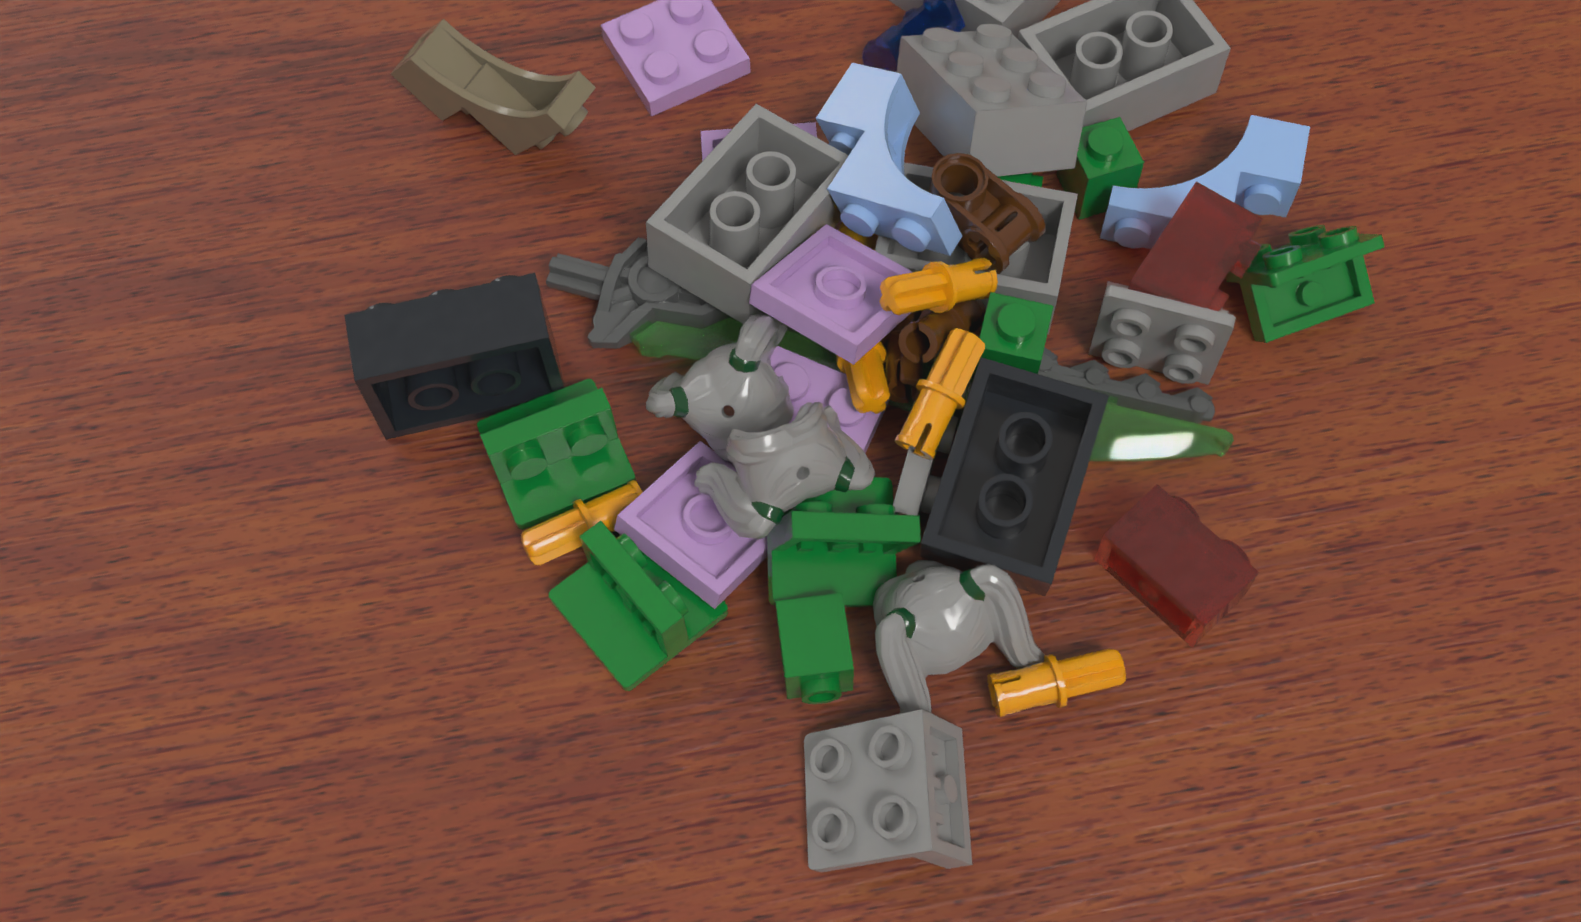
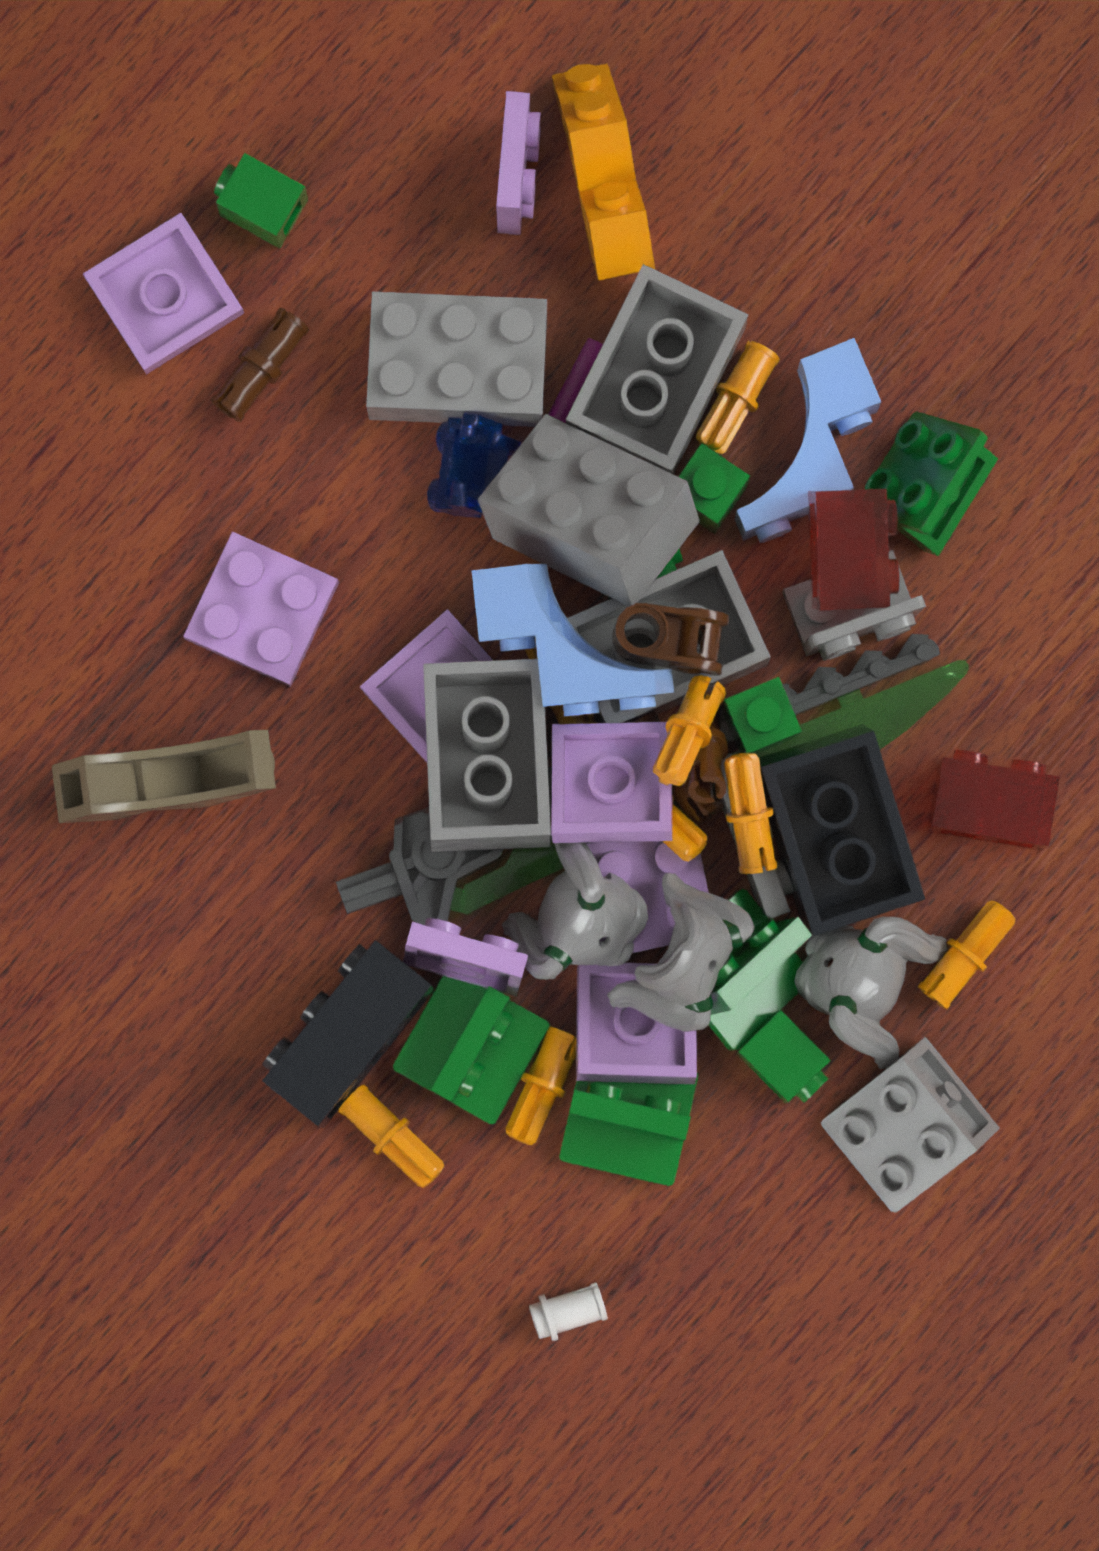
camera: 40 degrees left, 20 degrees up
none -> light orange axle [338,1084,444,1188]
none -> lavender plate [403,918,528,996]
none -> white pin [529,1282,608,1341]
none -> light orange axle [696,341,780,455]

